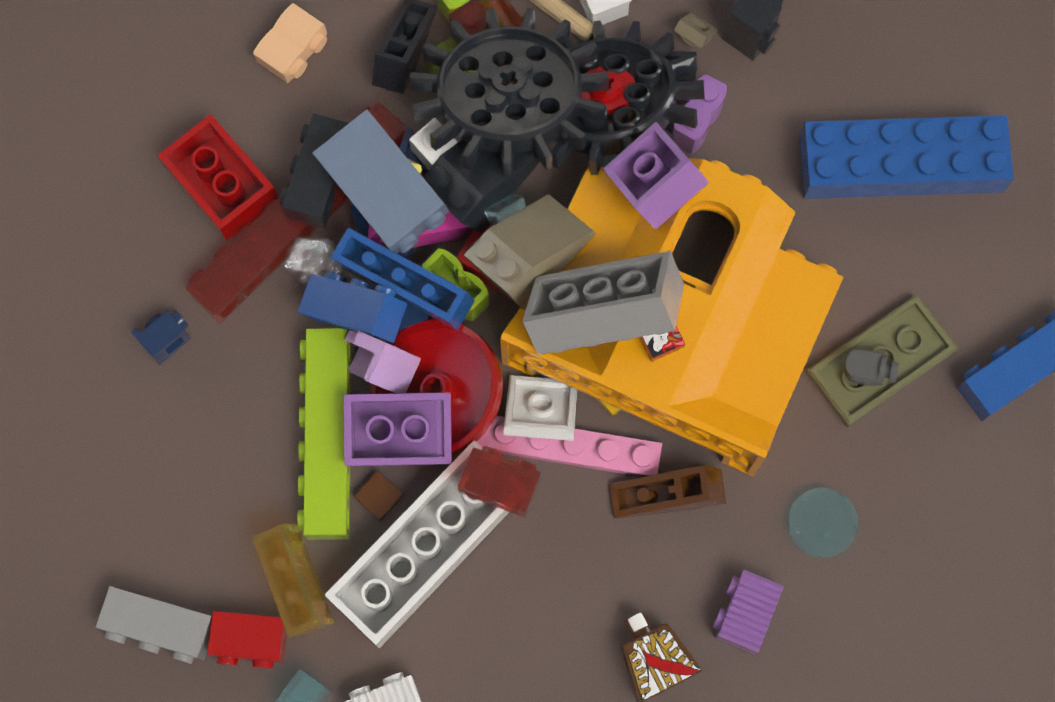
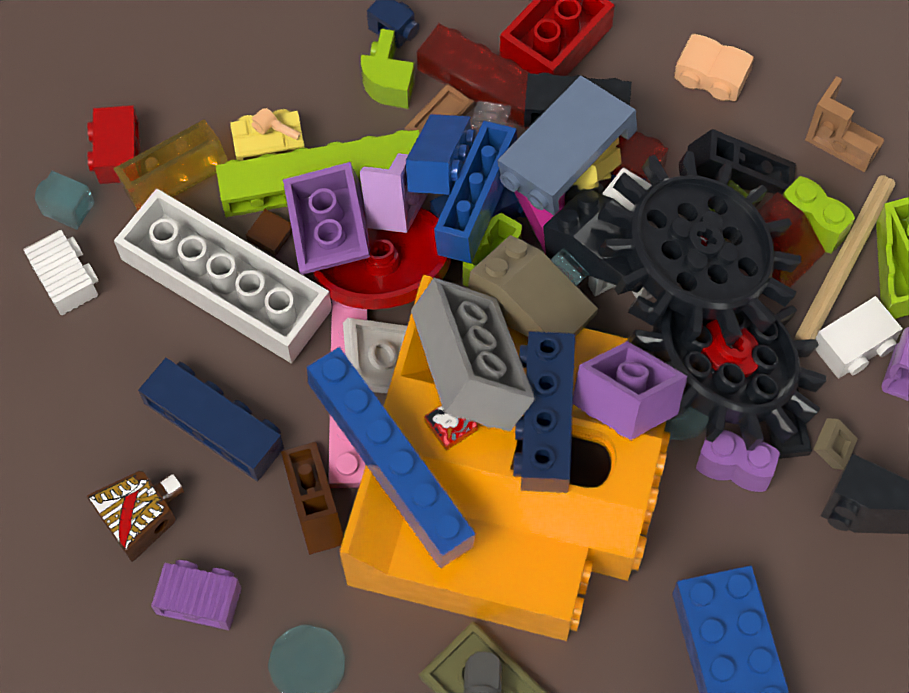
camera: 80 degrees right, 10 degrees down
light grey brick [95,586,212,664] -> none
clear red brick [458,446,541,518] -> none
none -> dark blue brick [138,357,284,482]
none -> light yellow brick [230,109,304,161]
none -> light nougat hand [252,108,301,140]
none -> blue brick [307,346,476,569]
none -> lime brick [361,29,415,109]
none -> medium nougat tile [405,84,474,133]
none -> dark blue brick [513,331,575,493]

